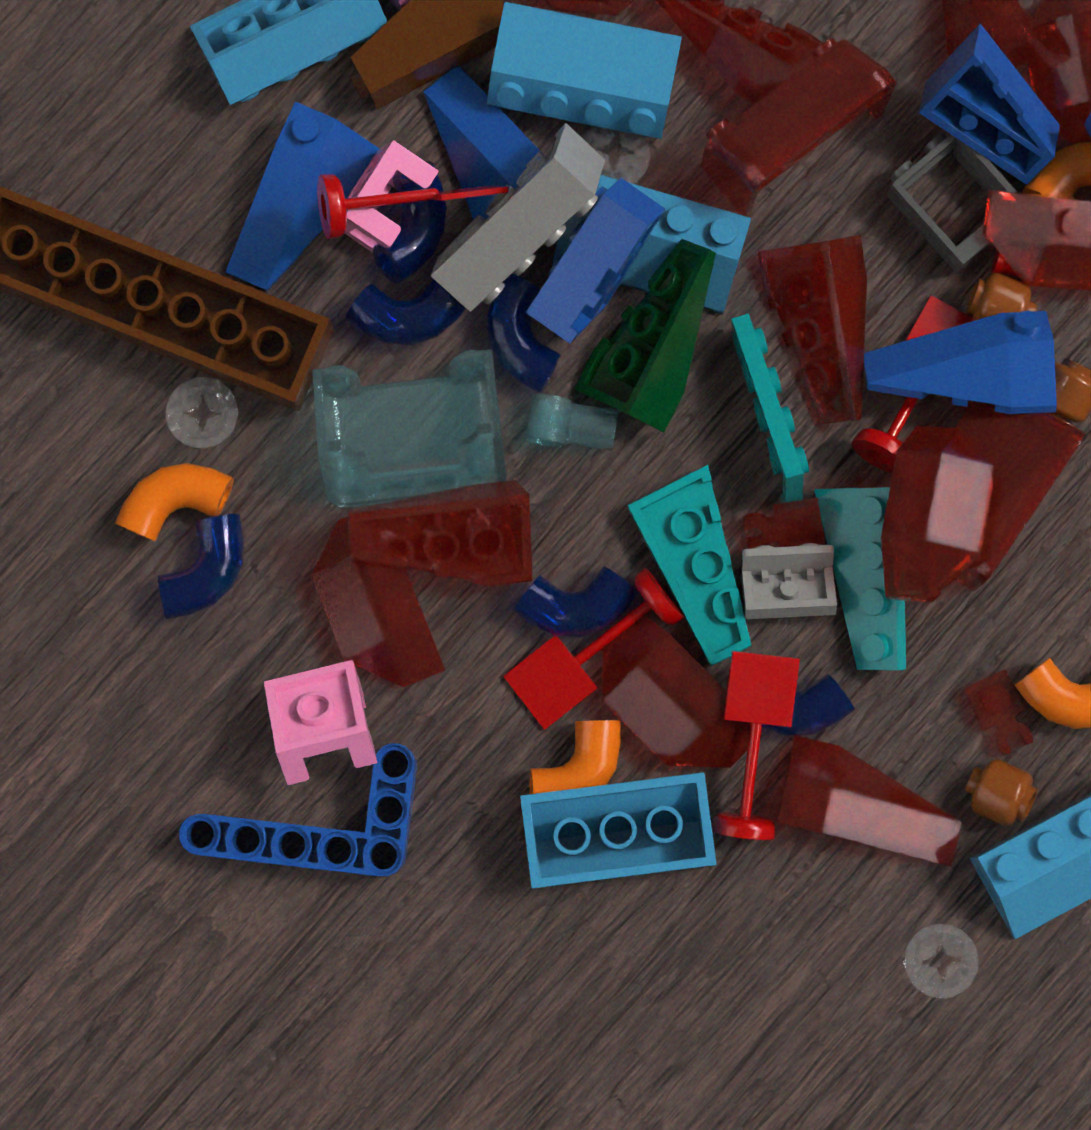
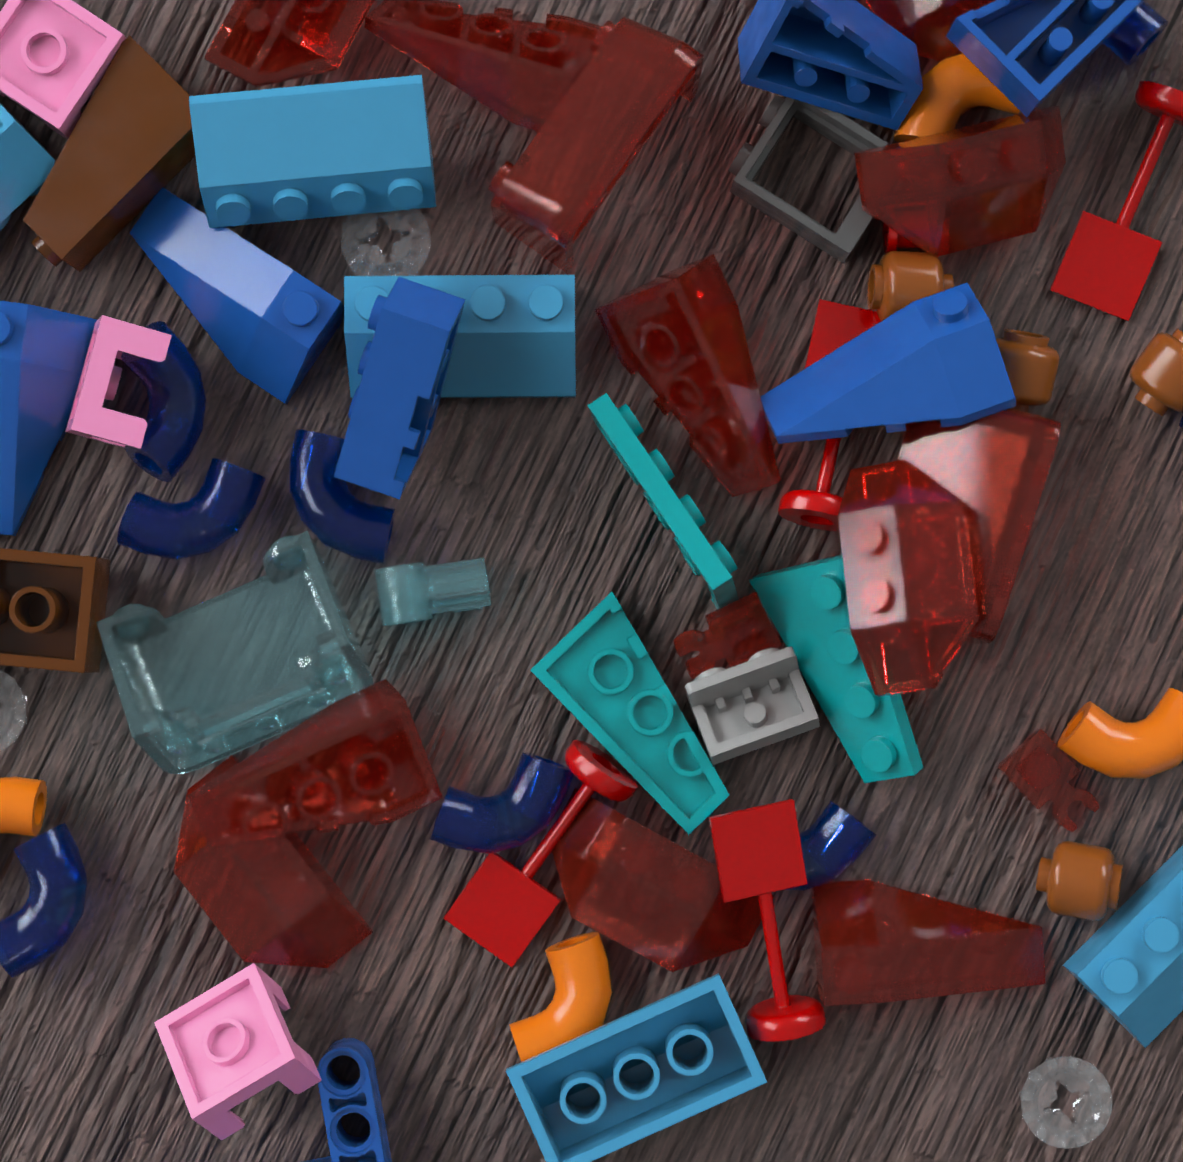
camera: 20 degrees left, 5 degrees up
red piece [317,174,509,239] -> none
light grey wedge [431,123,605,312] -> none
dark green wedge [574,239,716,433] -> none

